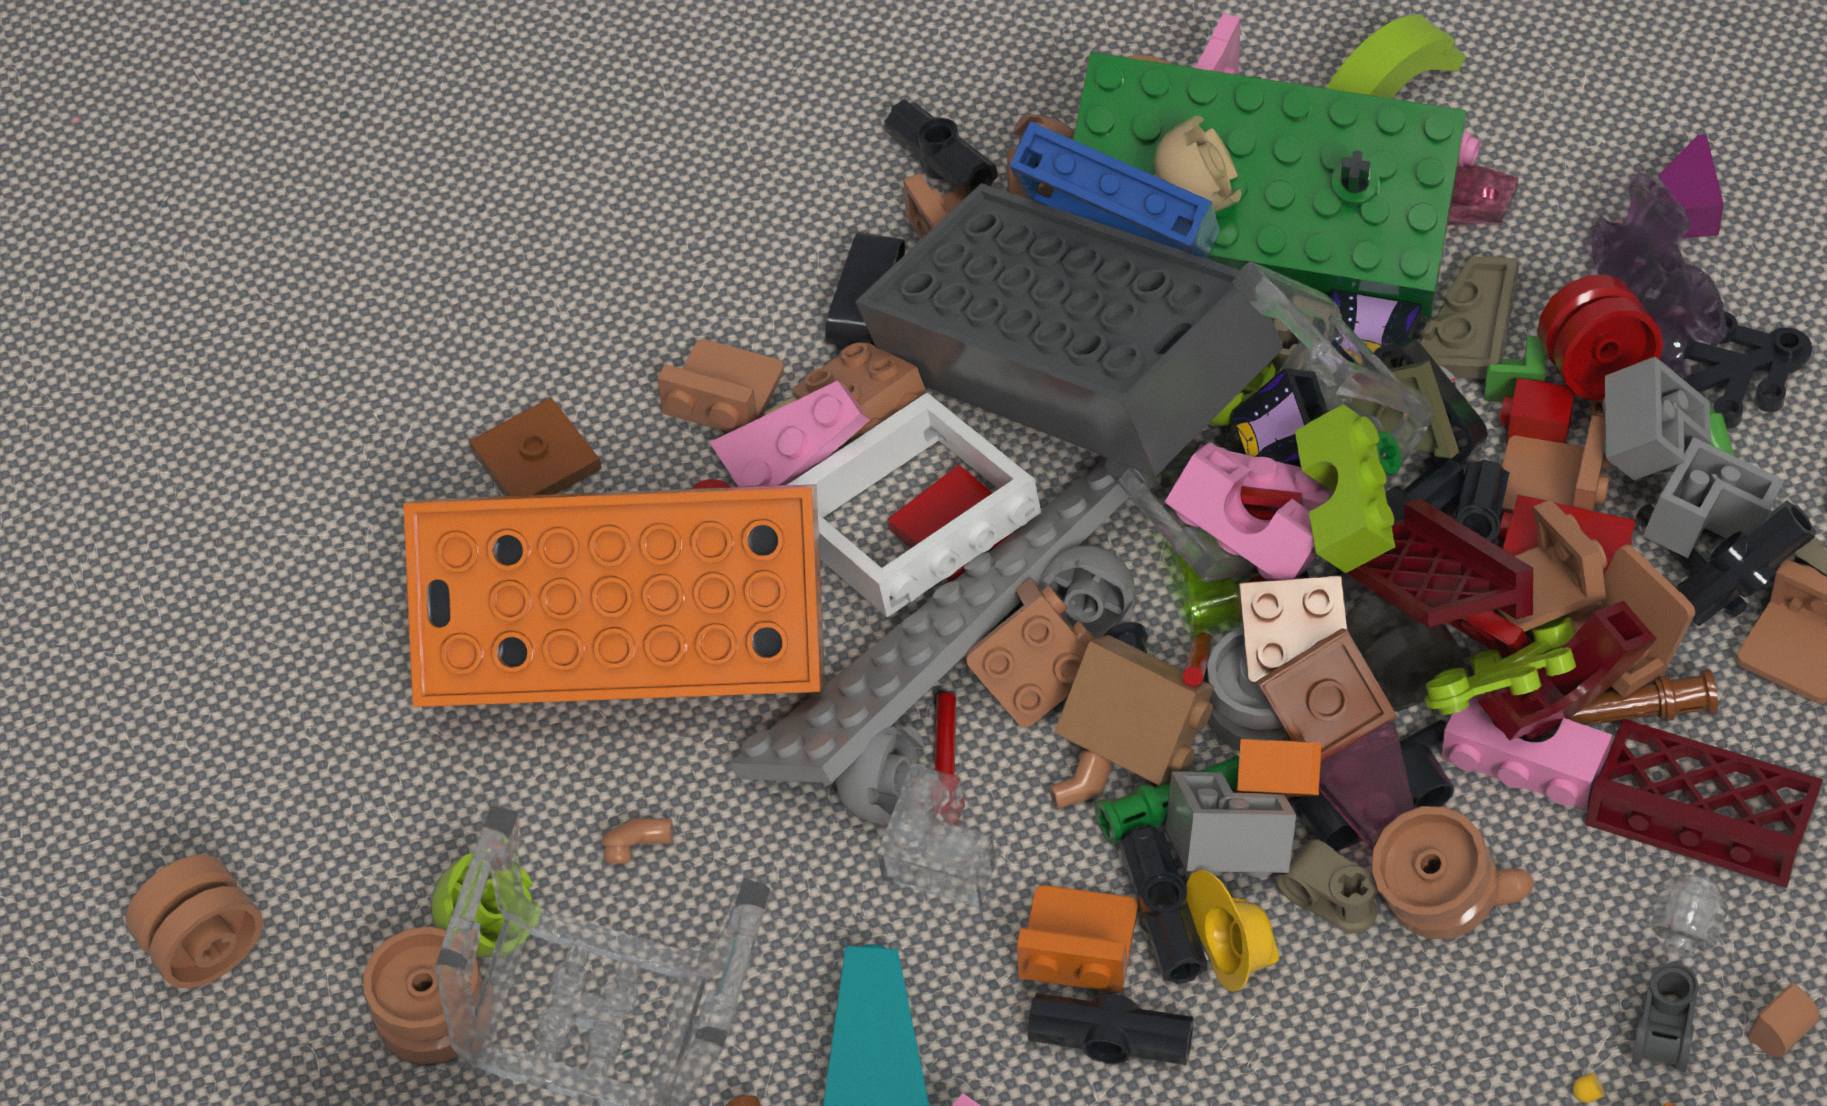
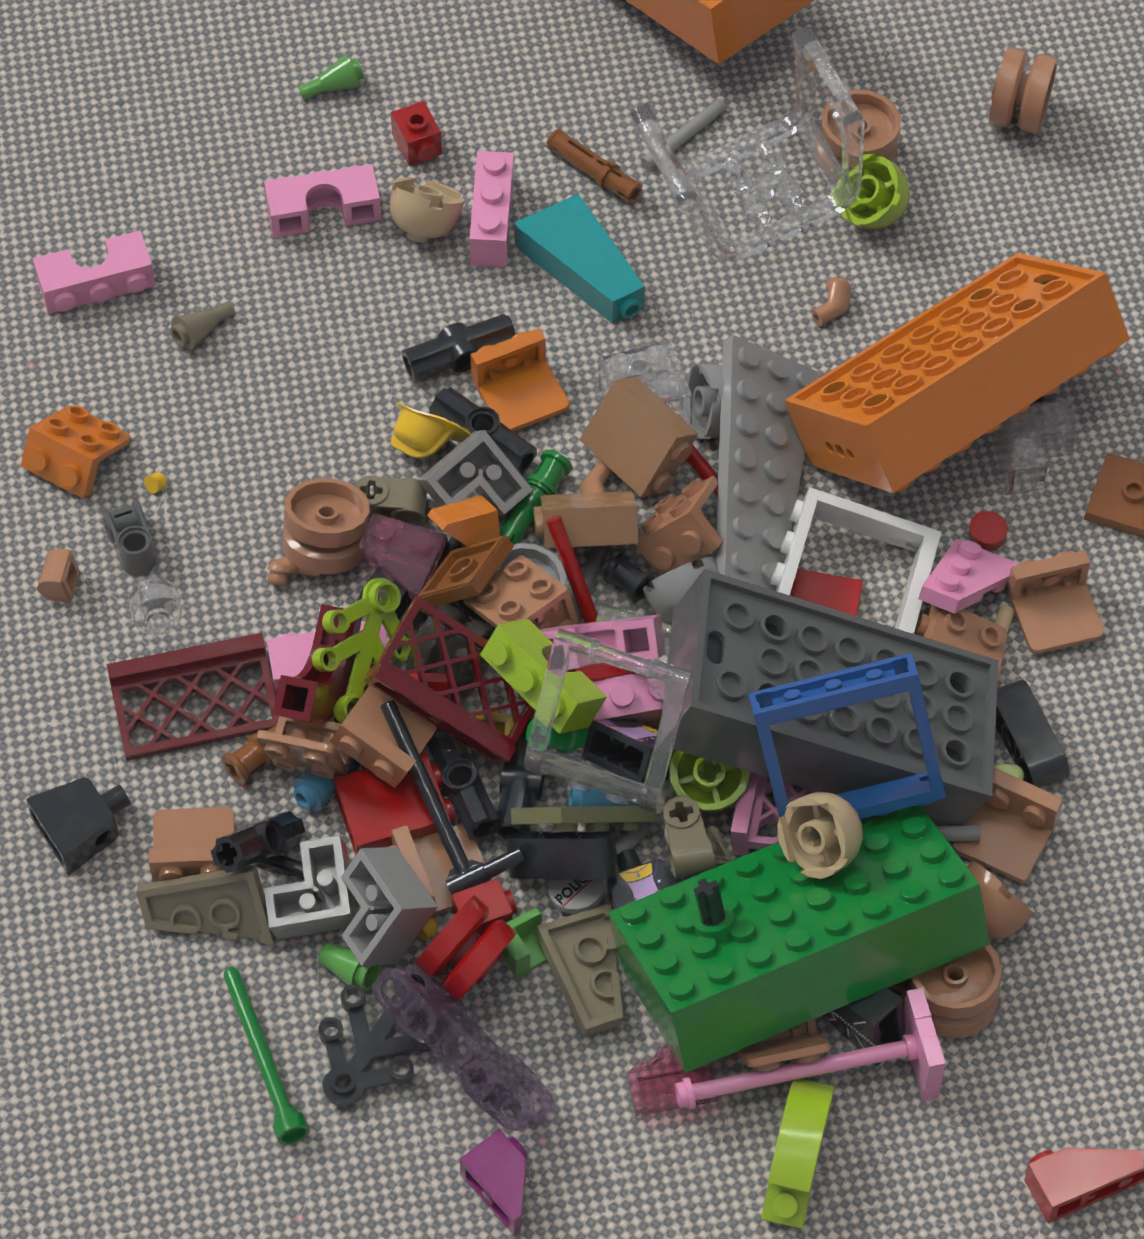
camera: 140 degrees right, 5 degrees up
black piece [884,99,998,195] -> none
none -> black bar [380,700,527,895]
none -> medium nougat brick [579,377,698,497]

